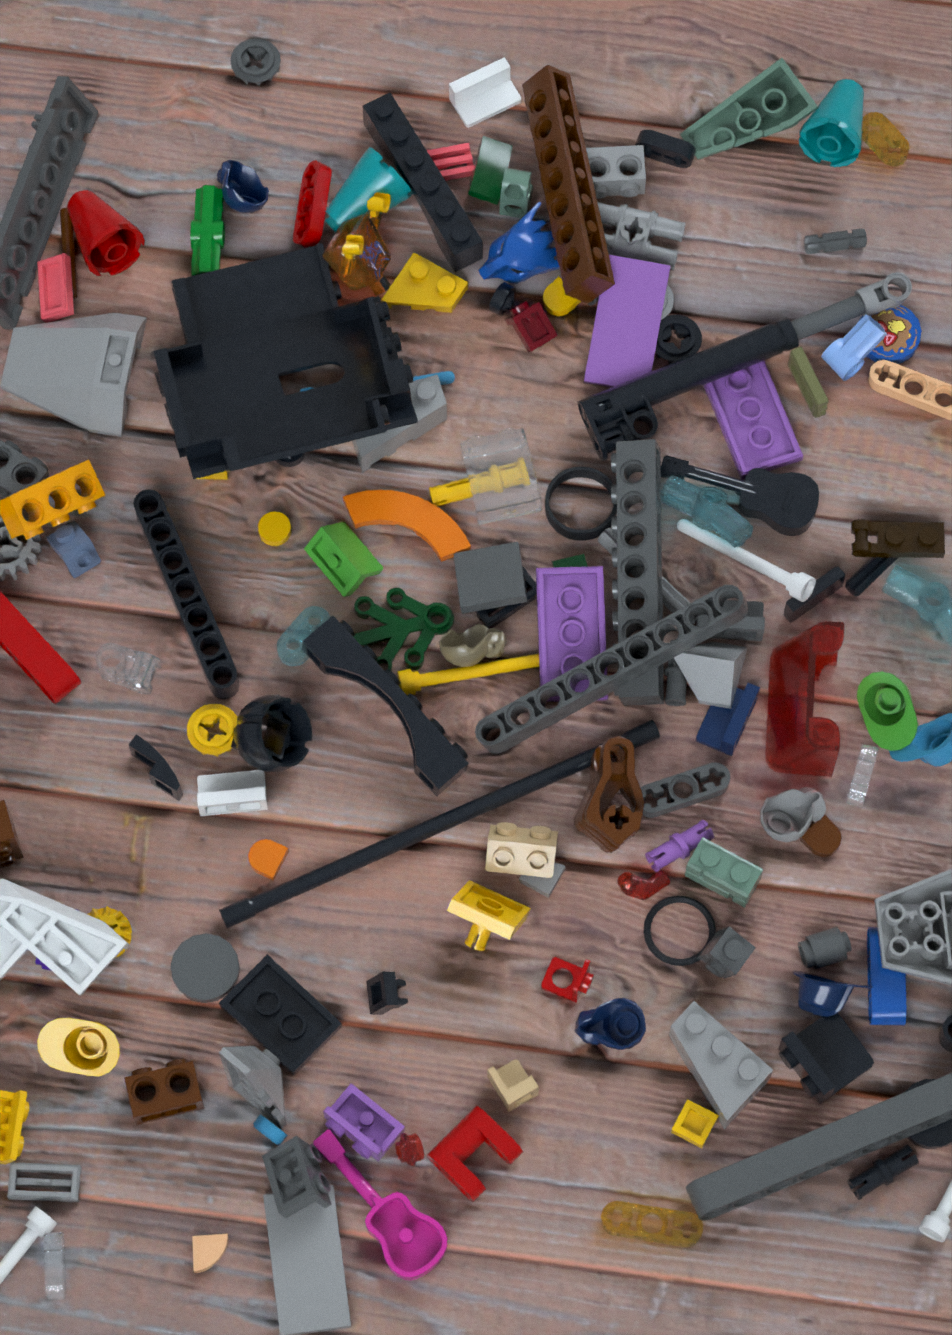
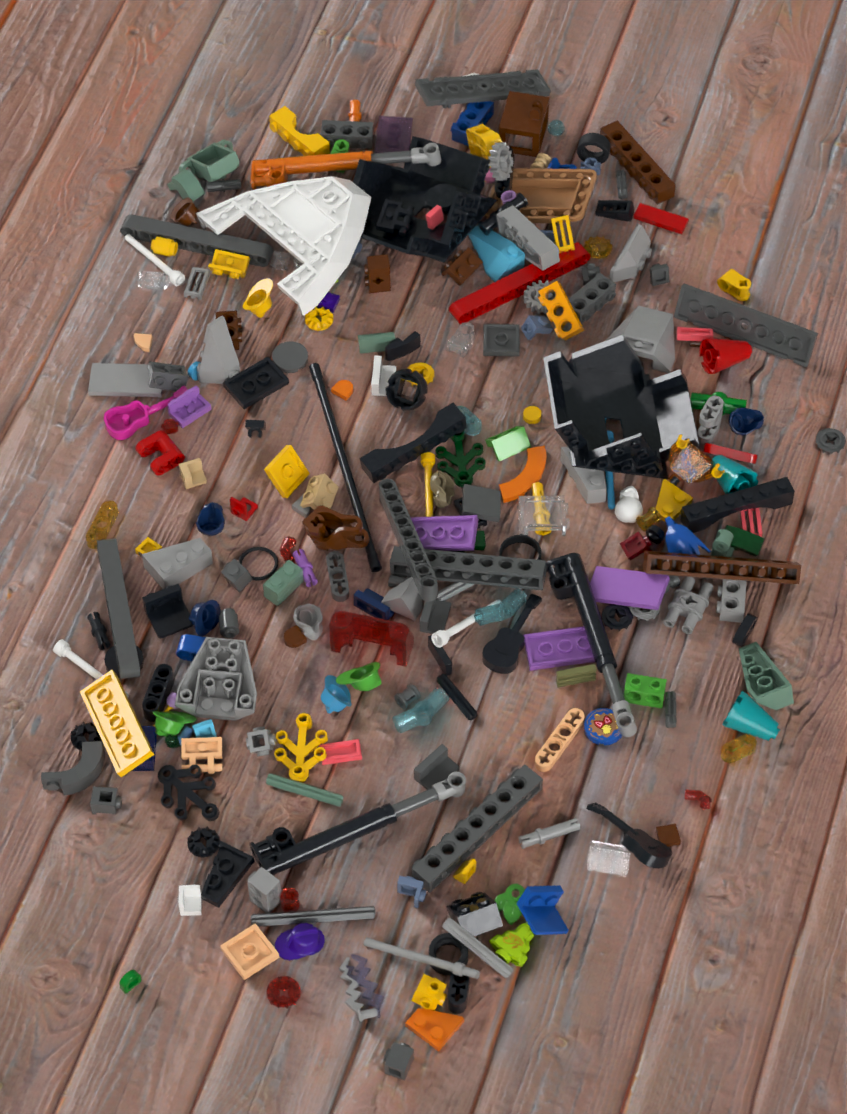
camera: 100 degrees right, 15 degrees down
black beam [133,489,240,700] -> none
white panel [449,57,521,128] -> none
light blue piece [821,314,887,381] -> none
clear beam [846,743,879,808] -> none
dark brown plate [851,519,945,558] -> none
none -> sand green panel [358,332,395,354]
none -> dark grey bush [394,684,421,709]
none -> dark grey tile [483,324,520,356]
none -> white hair [615,486,643,523]
none -> bright green brick [624,673,667,708]
none -> clear yellow bush [636,507,661,531]
none -> light grey connector [697,396,724,445]

